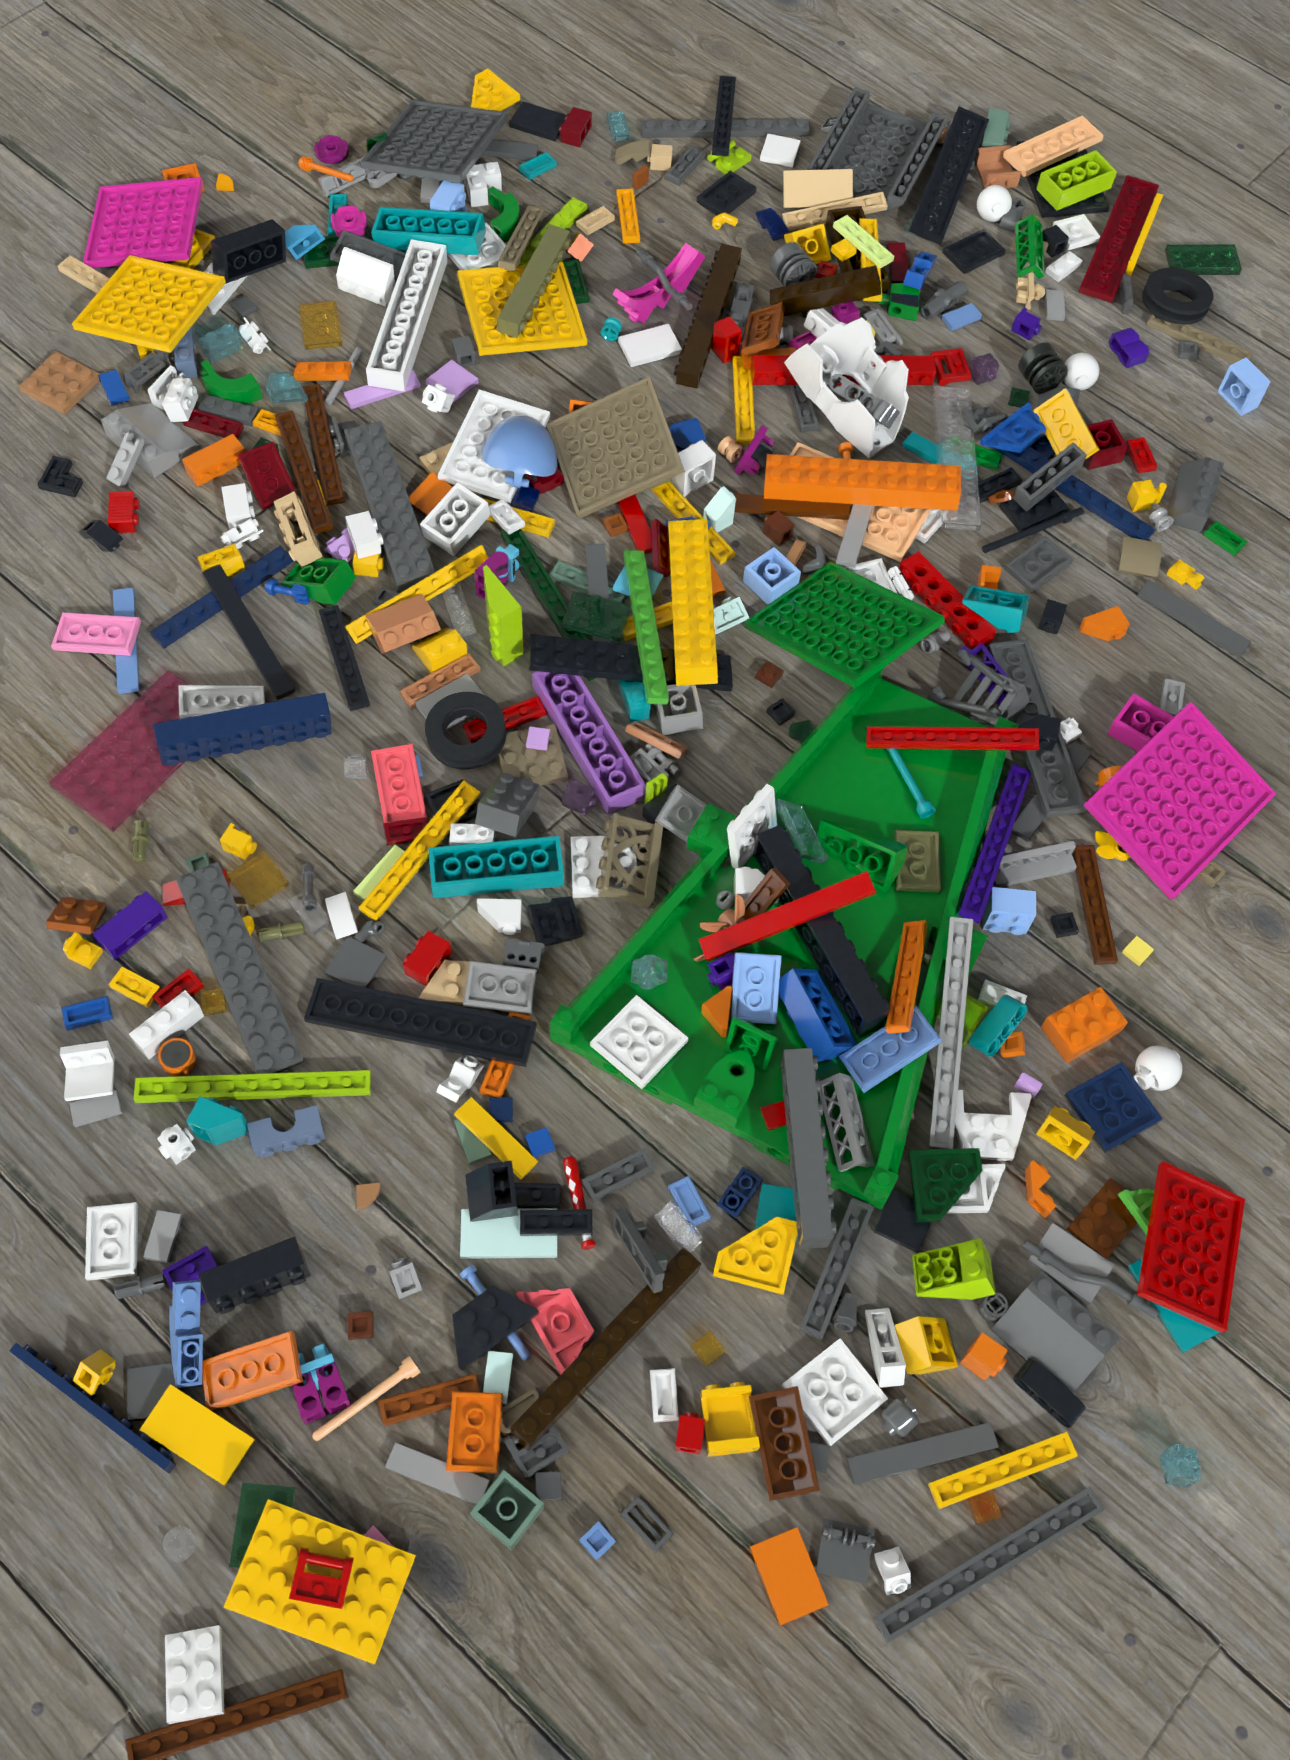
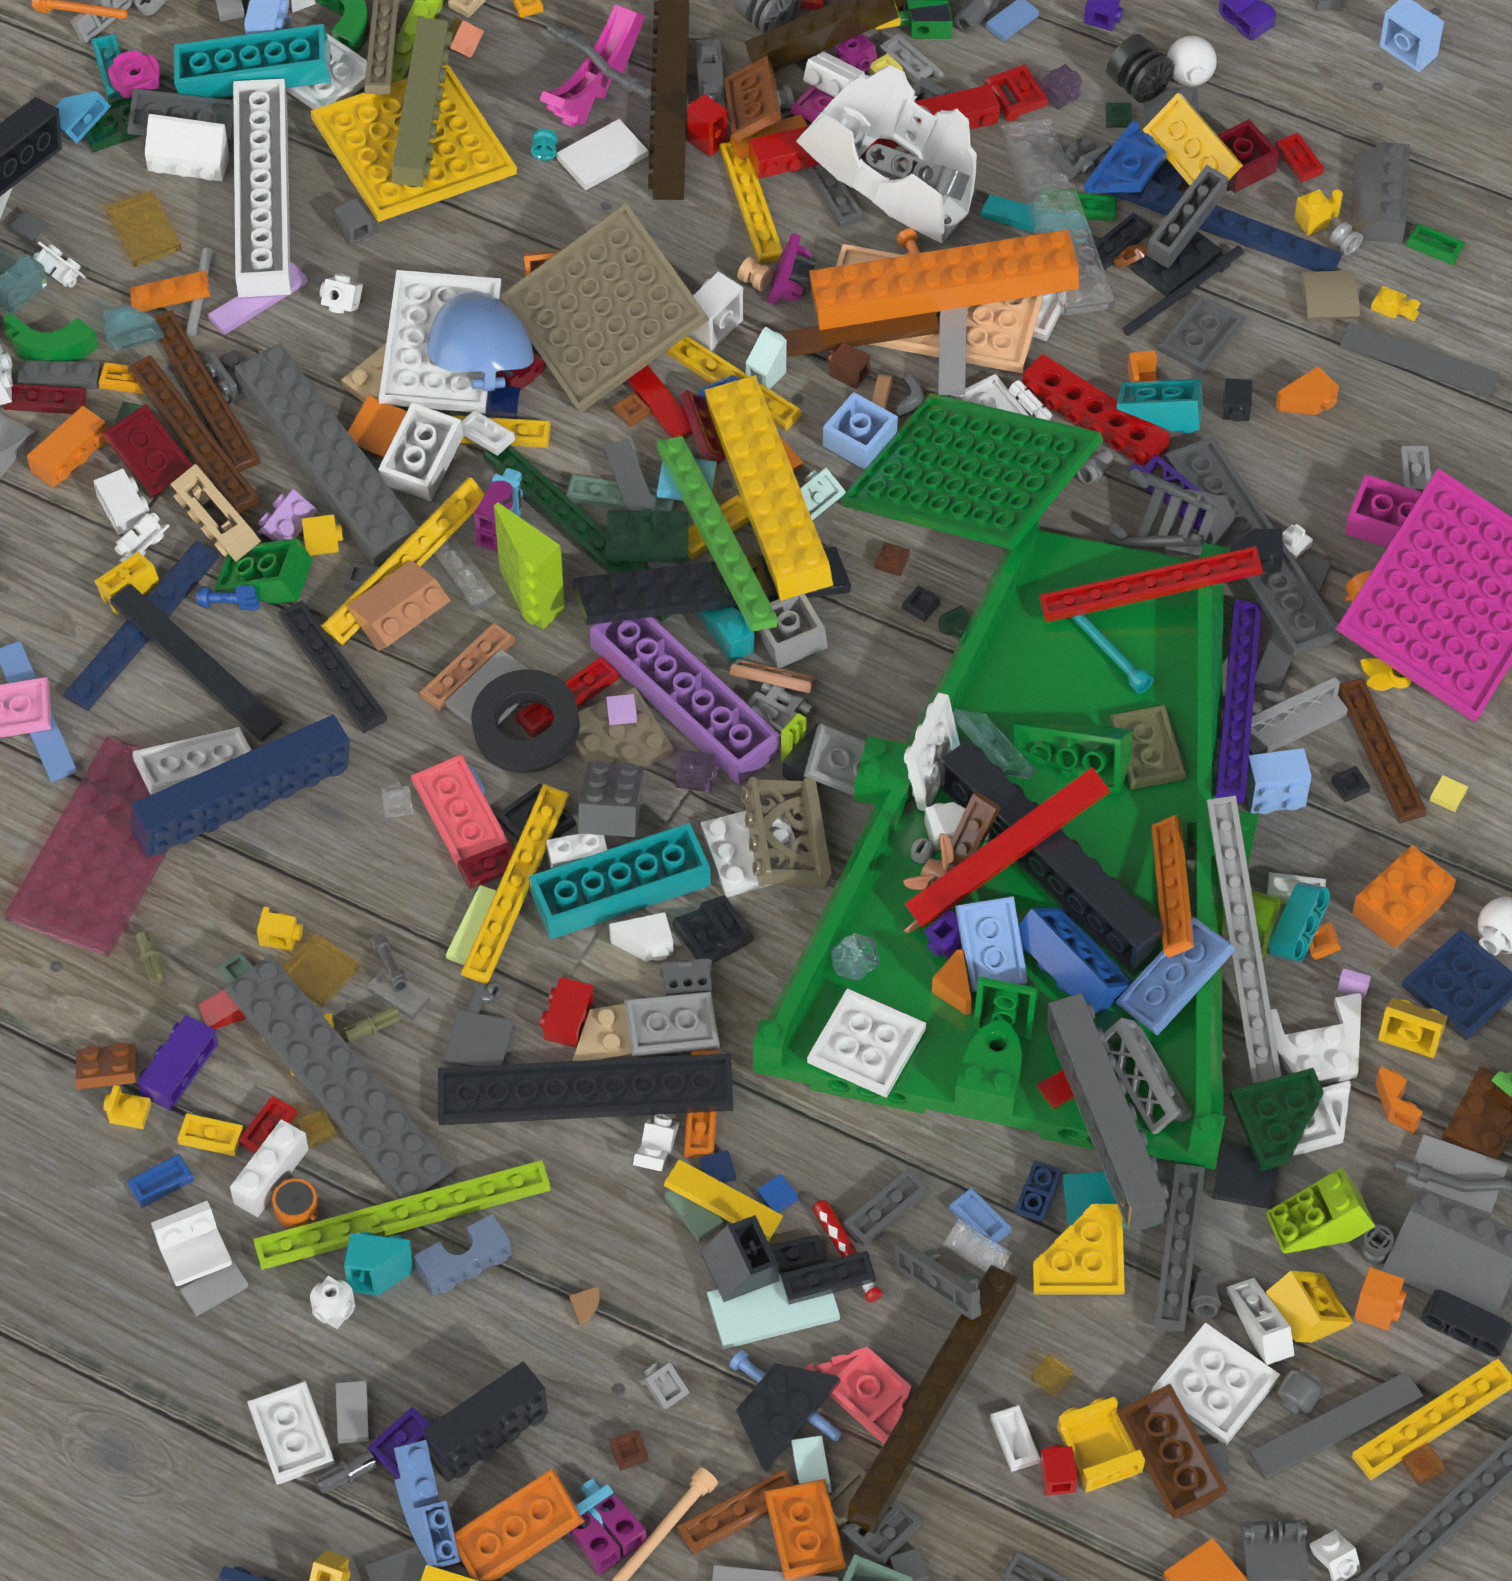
camera: 10 degrees left, 5 degrees down
white slope [325,892,358,939] -> none
white brick [345,511,383,559] -> none
yellow slope [412,628,467,673] -> none
lavender tile [426,360,479,404] -> none
dark green tile [562,259,589,304] -> none
blue slope [670,418,706,450] -> none

